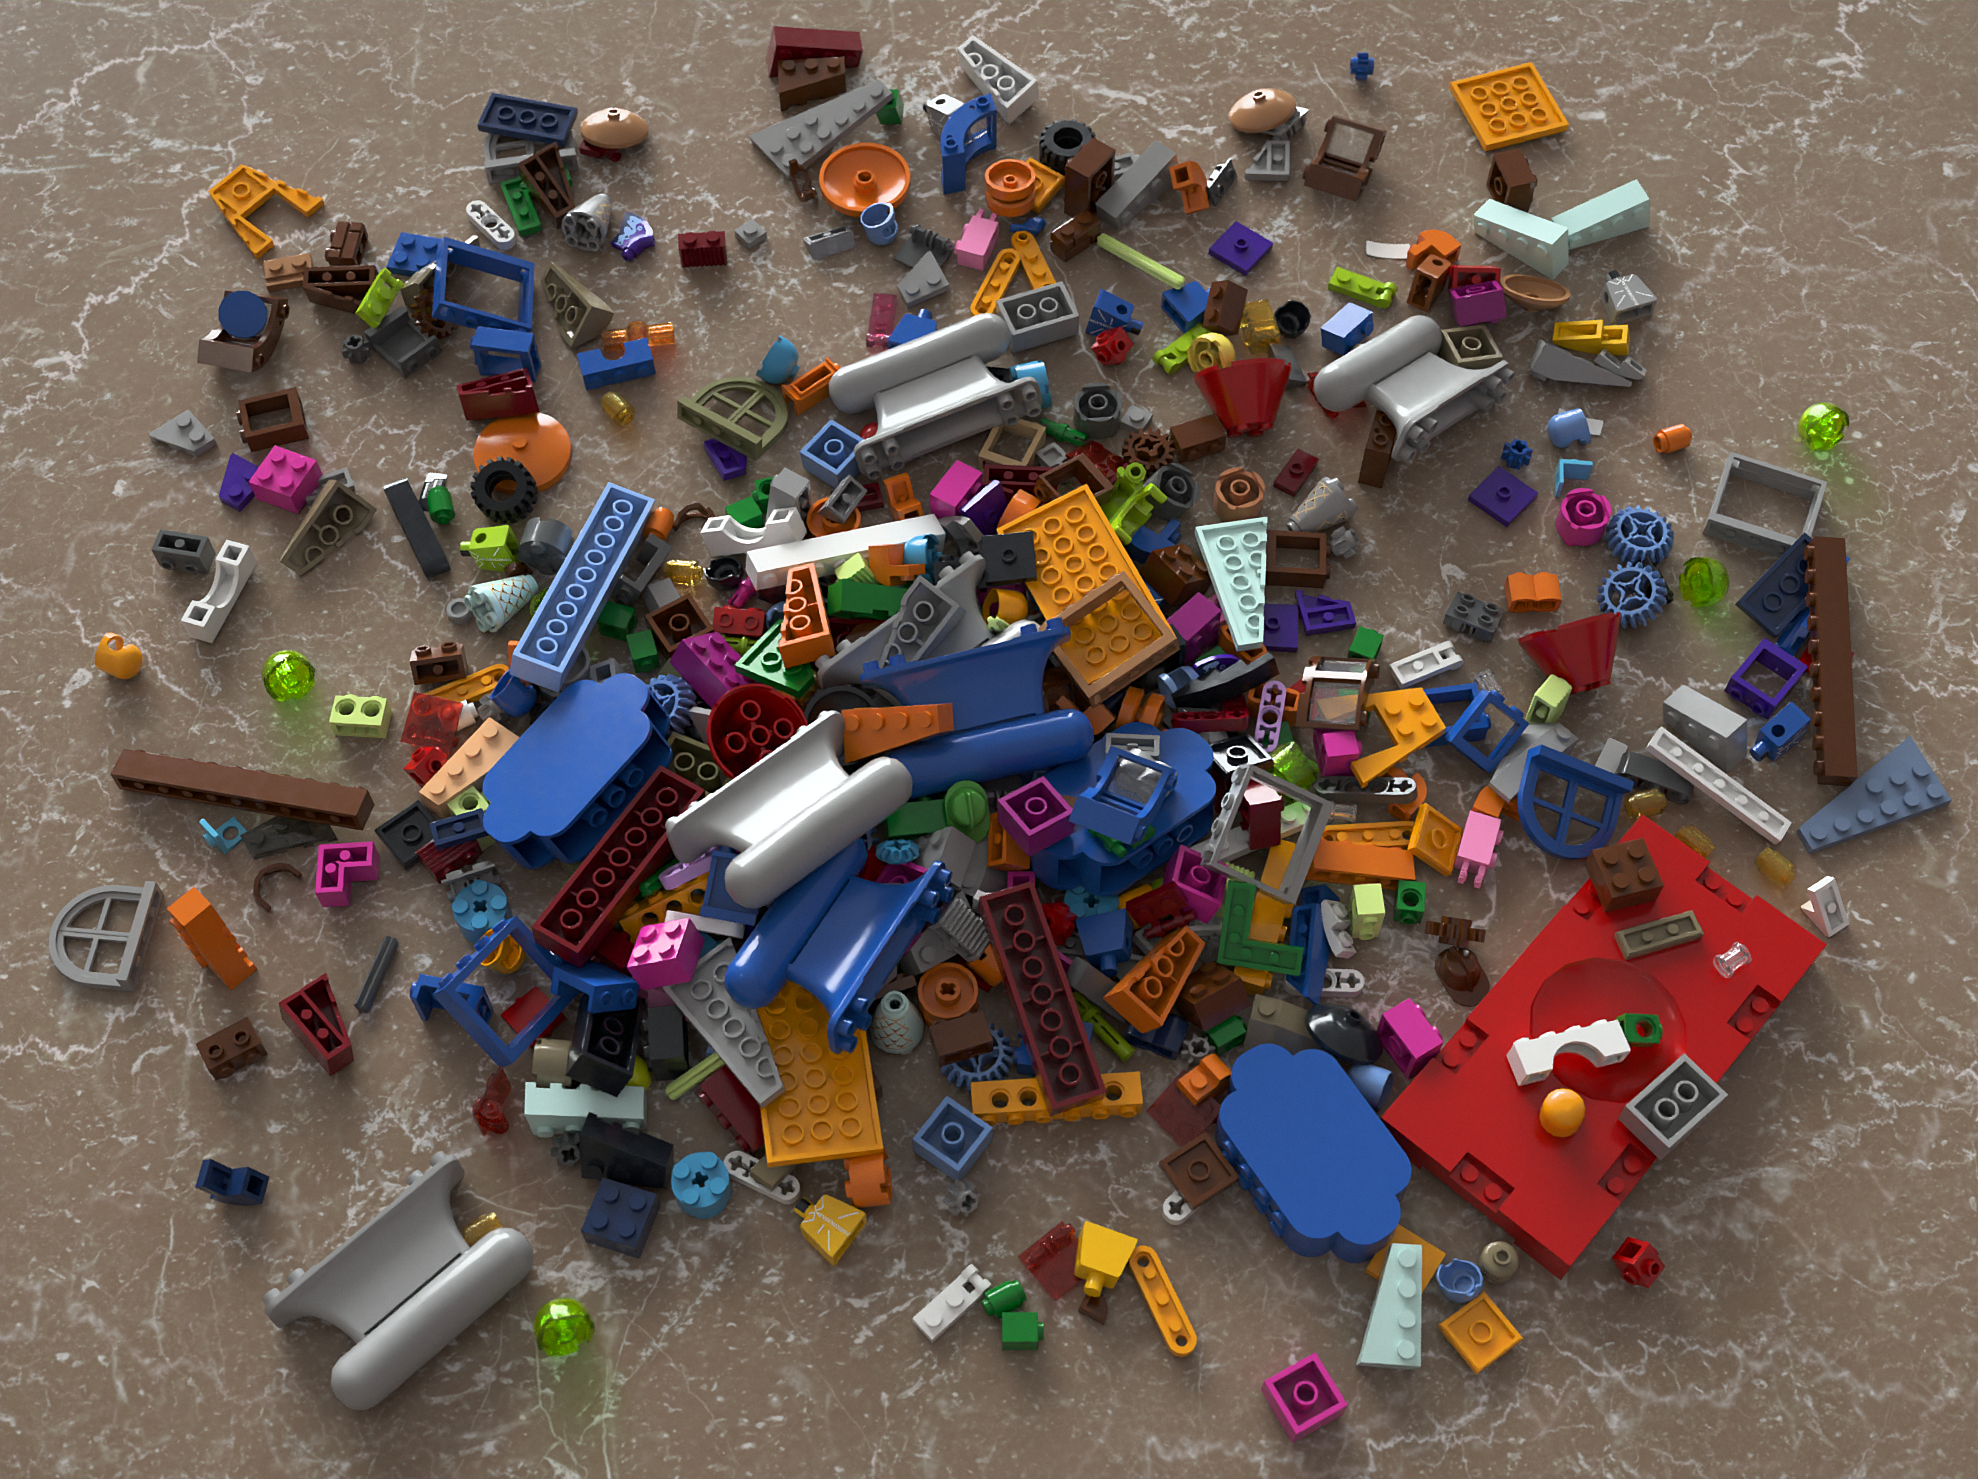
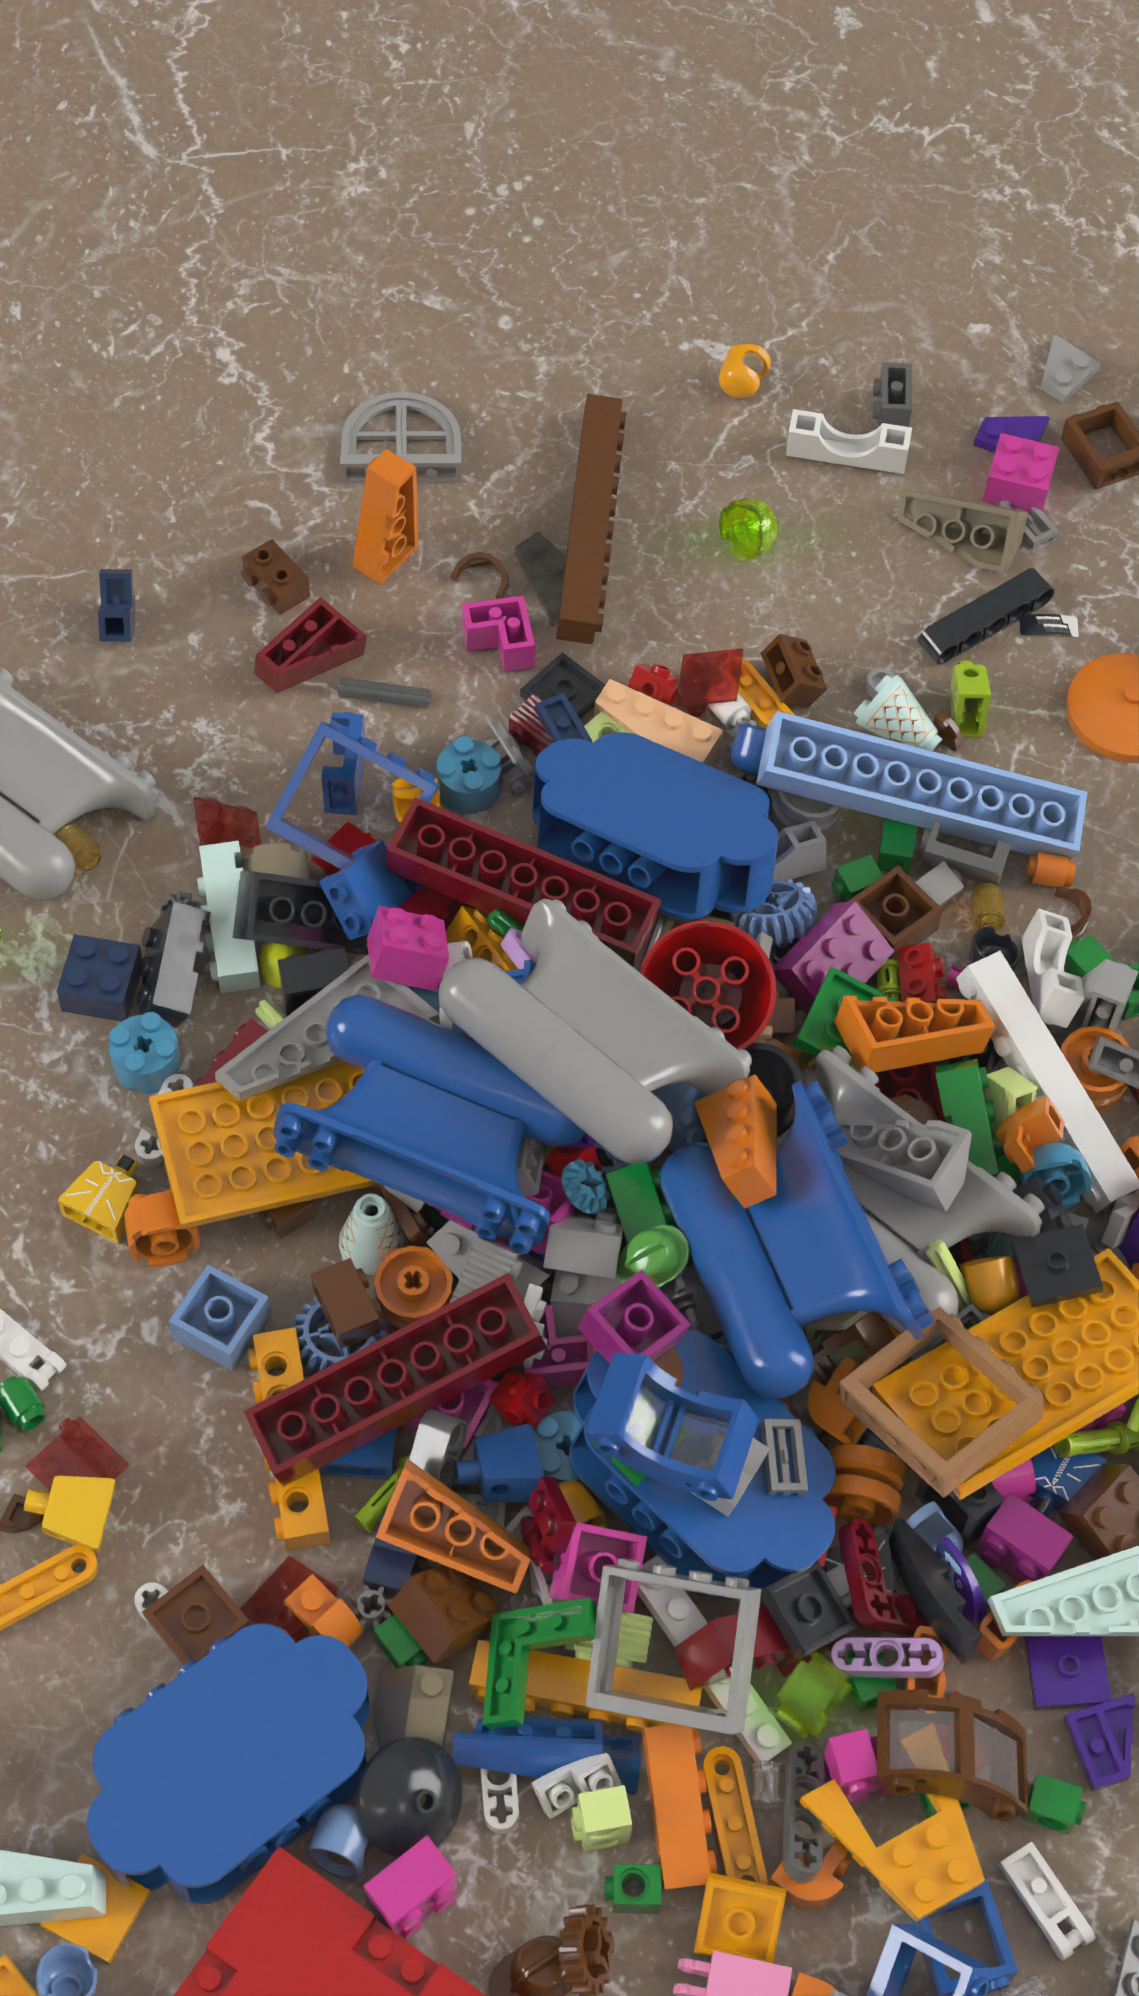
camera: 80 degrees right, 0 degrees up
medium azure bracket [199,817,250,855] -> none
yellowish green brick [329,694,392,738] -> none
green brick [427,486,455,524] -> none
black tyre [470,457,538,524] -> none
dark grey brick [517,517,574,575] -> none
light grey gear [943,1179,981,1217] -> none

